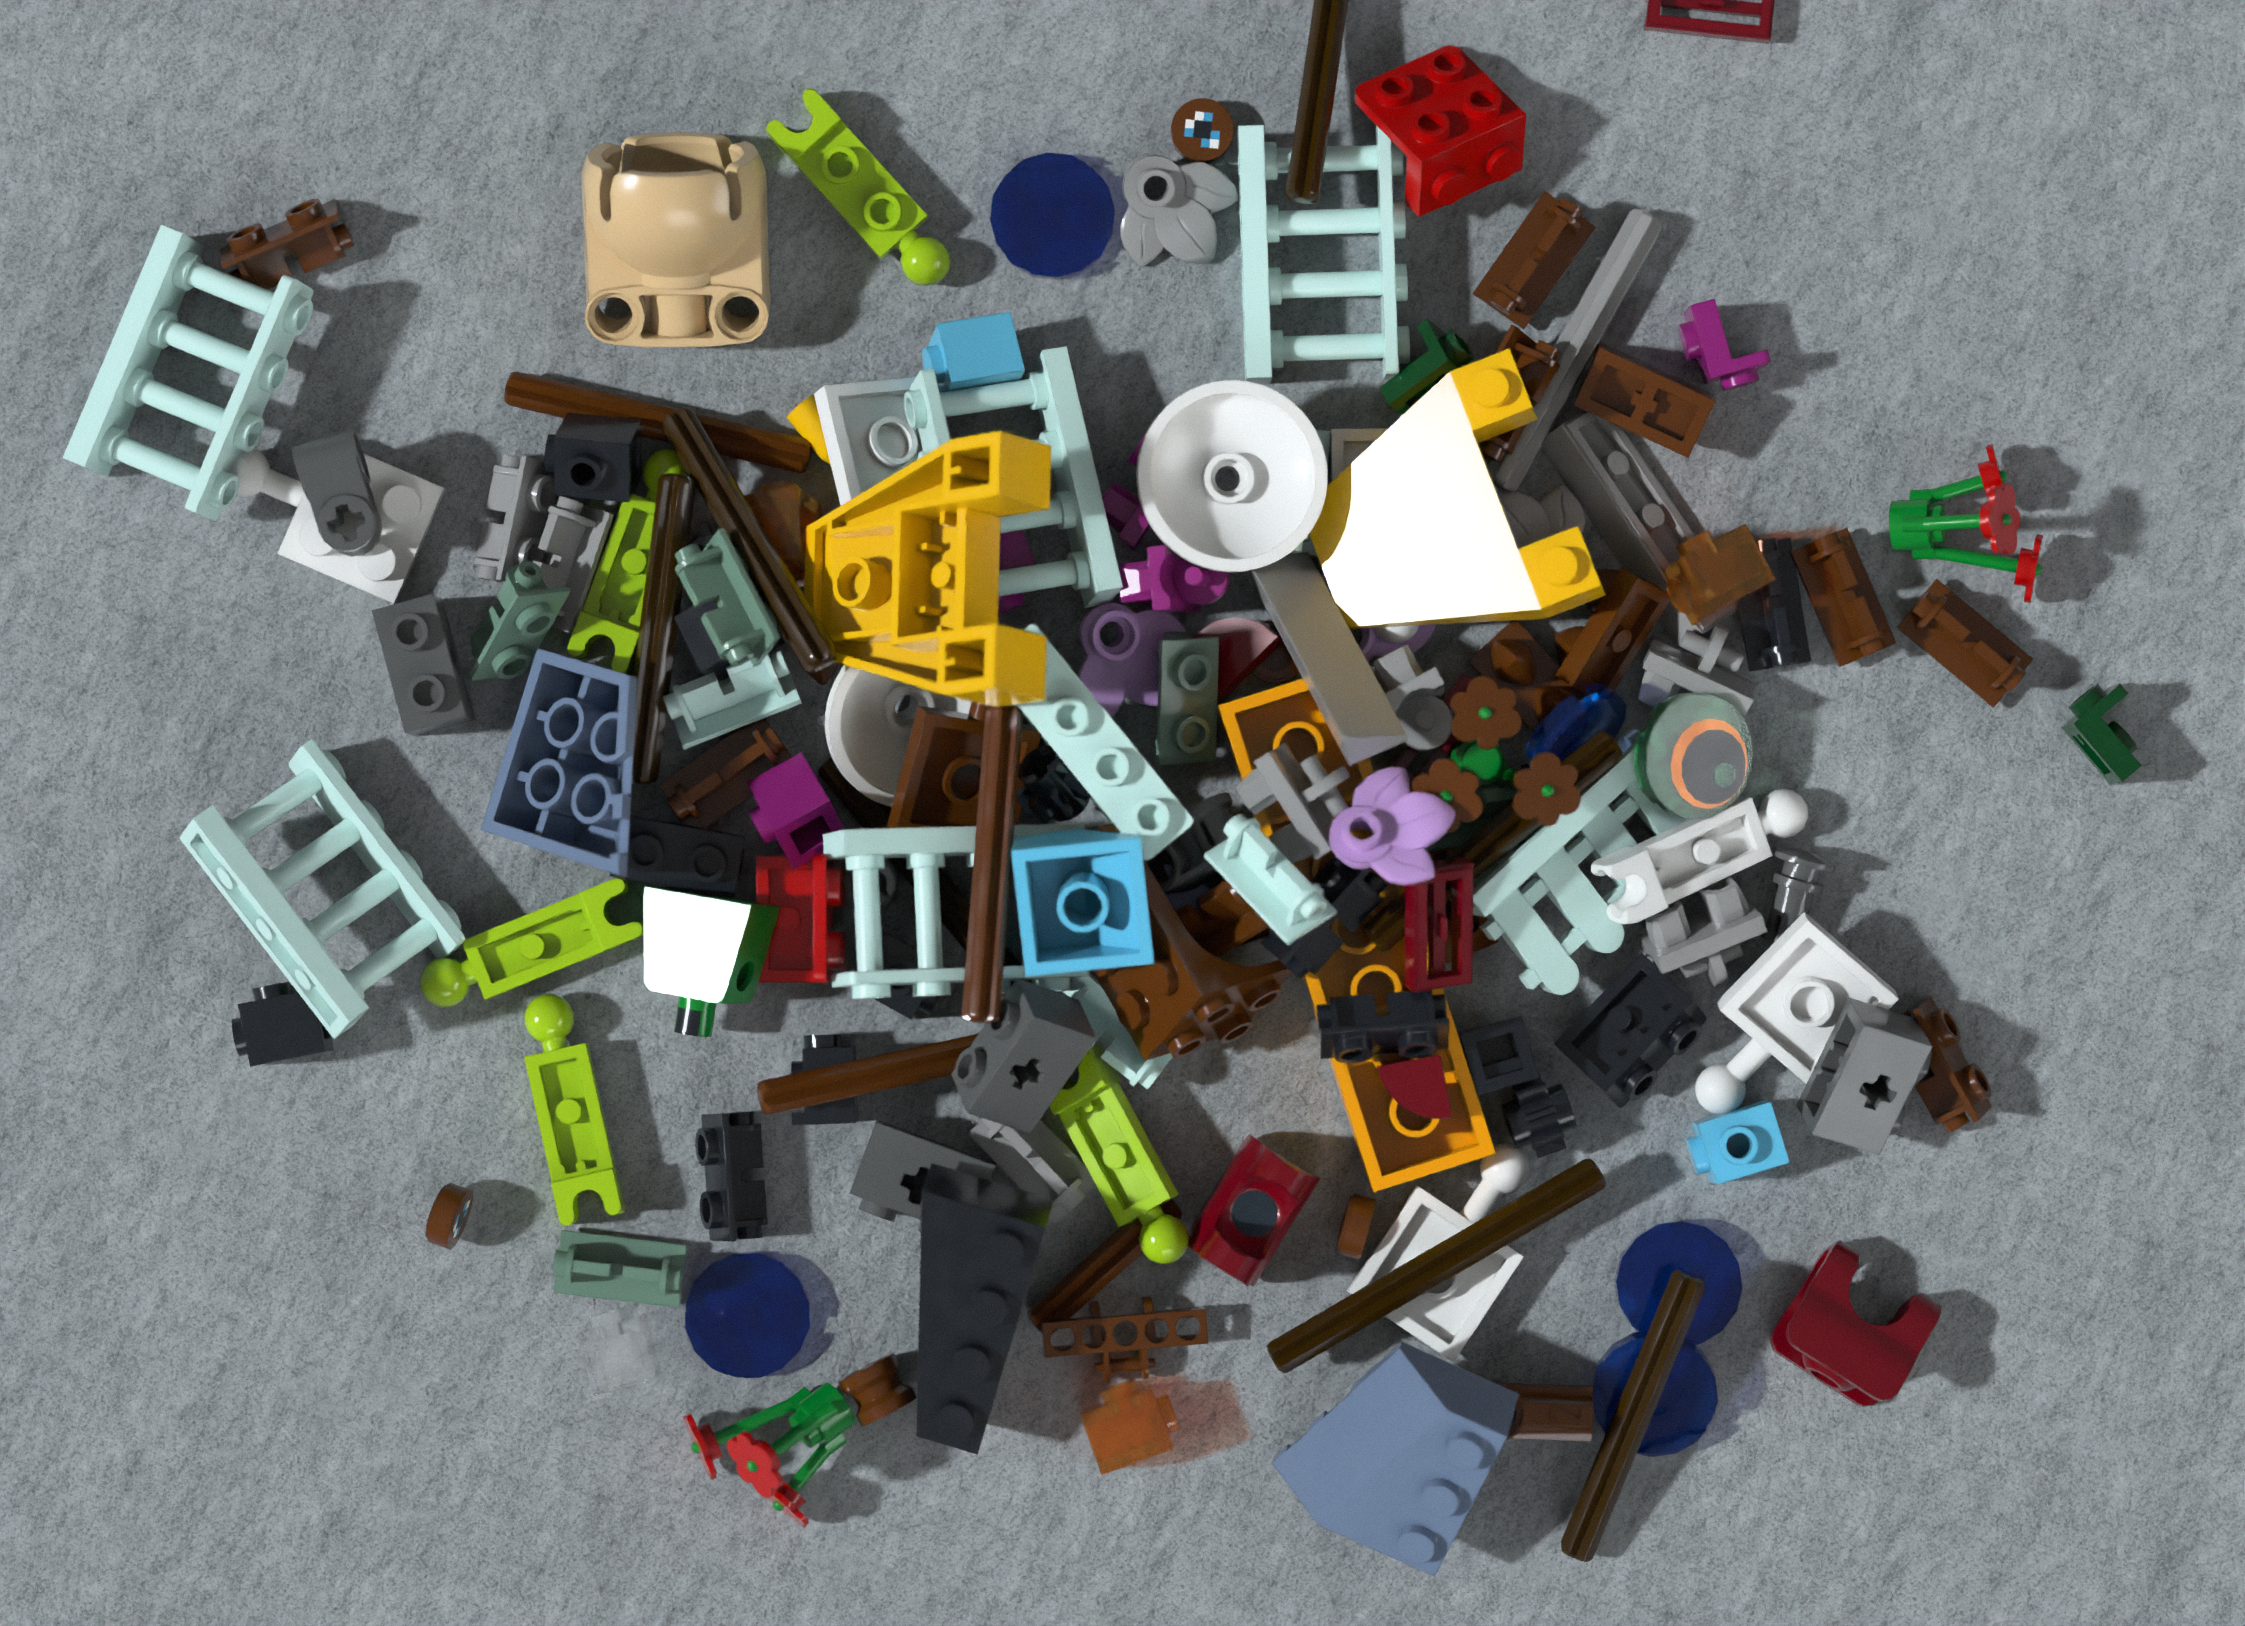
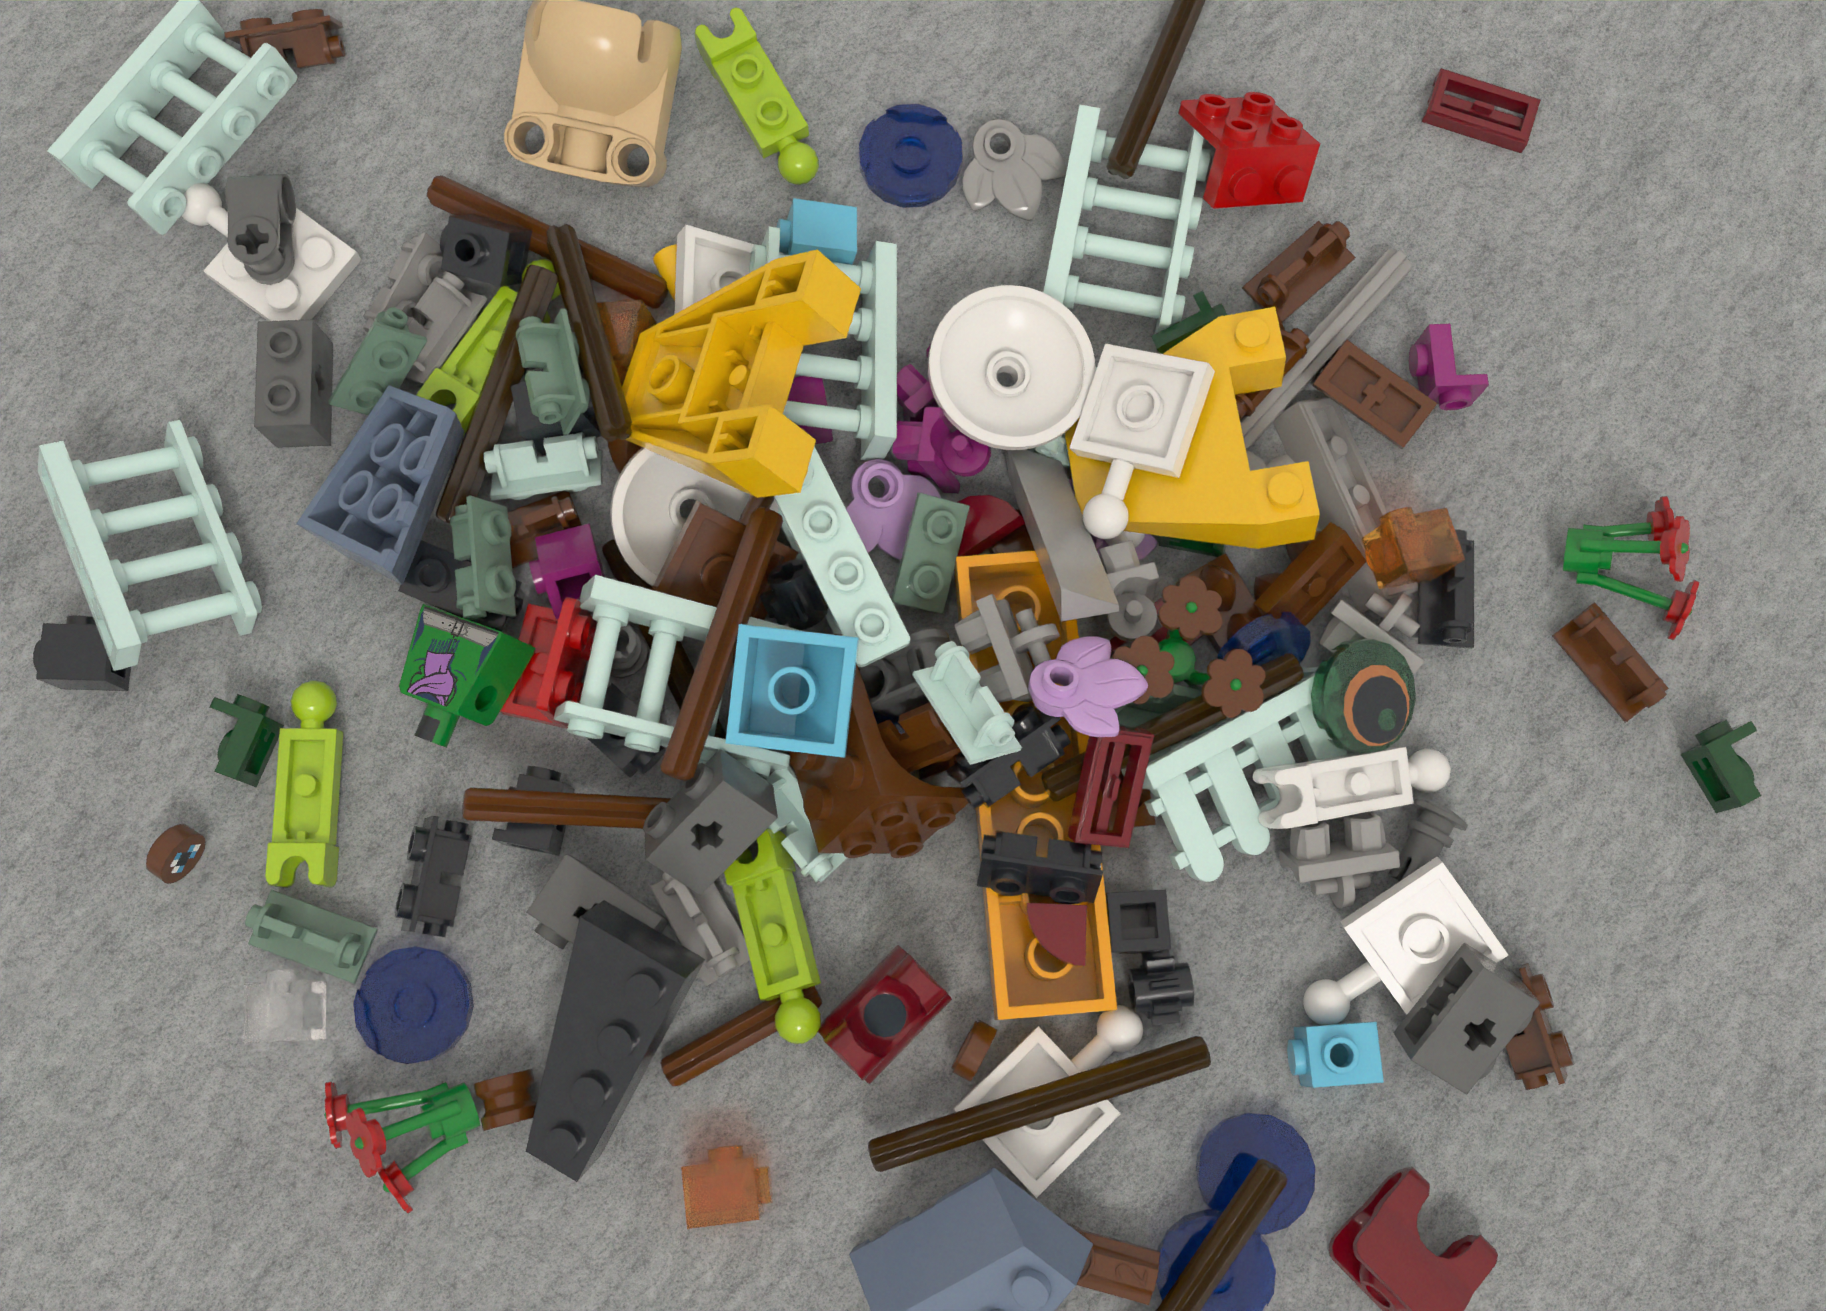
camera: 15 degrees right, 10 degrees down
lime plate [420,877,644,1007] -> none
reddish brown piece [1041,1296,1208,1383] -> none
reddish brown tile [1171,98,1234,164] -> none
black bracket [1554,953,1707,1108] -> none
reddish brown hinge [1790,528,1896,667] -> none
none -> dark green bracket [209,694,284,788]
none -> sand green hinge [450,496,516,620]
none -> white plate [1070,344,1215,539]

